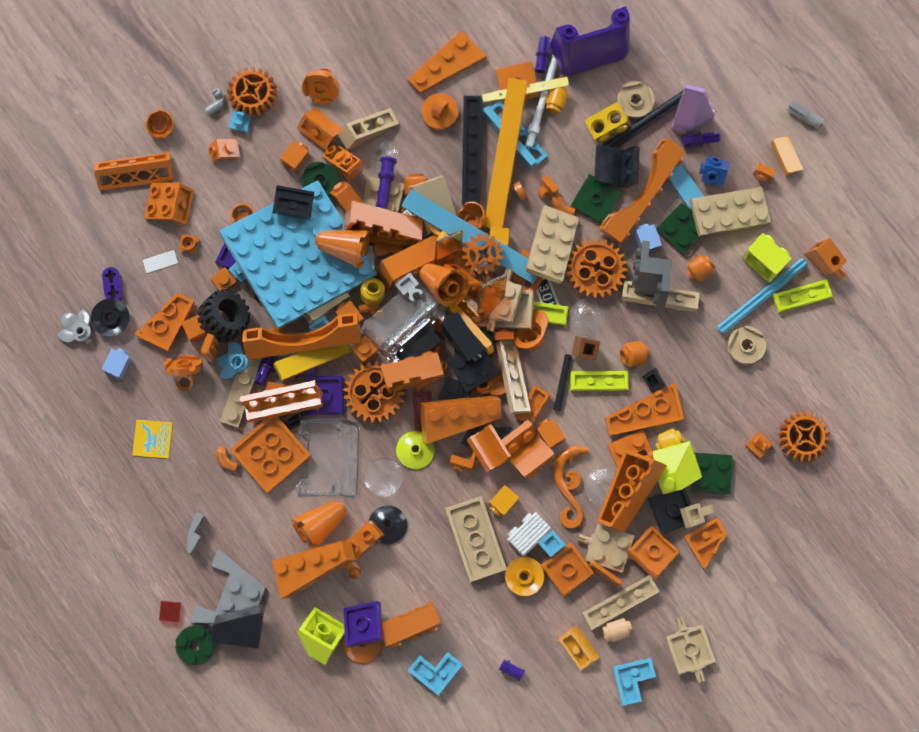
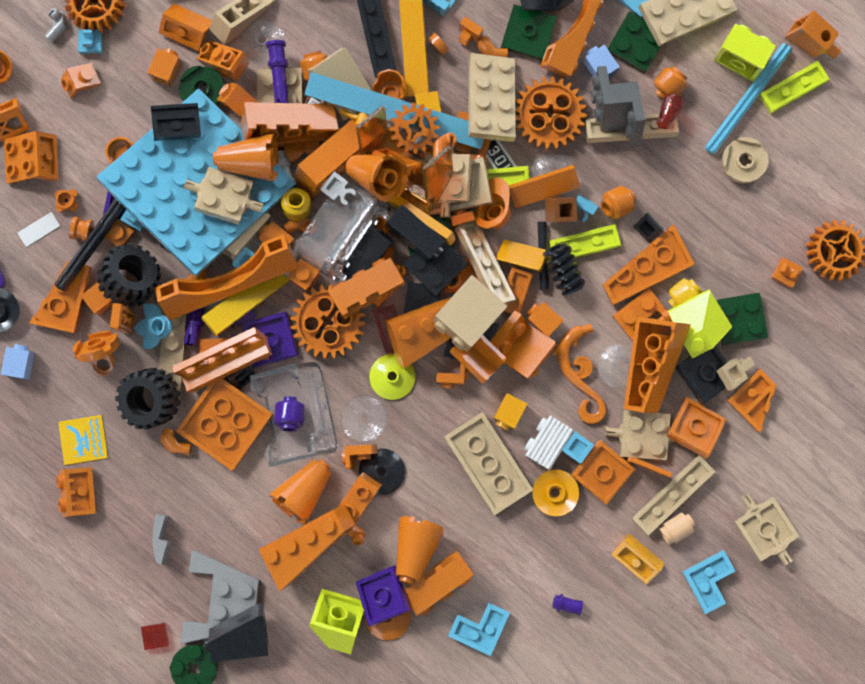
camera: 15 degrees left, 5 degrees up
none -> black axle [54,199,125,292]
none -> orange bracket [56,467,96,517]
none -> orange wheel [69,217,94,241]
none -> black tyre [115,368,181,430]
none -> tan plate [184,167,264,225]
none -> dark purple head [274,396,305,432]
none -> orange bracket [342,445,378,469]
none -> orange cone [396,516,444,585]
none -> tan brick [432,275,507,352]
none -> orange arm [433,133,457,165]
none -> light orange slope [496,239,546,273]
none -> orange tile [509,164,581,209]
none -> black piece [542,243,585,295]
none -> medium azure tile [577,194,598,222]
none -> clear red cone [656,93,684,129]

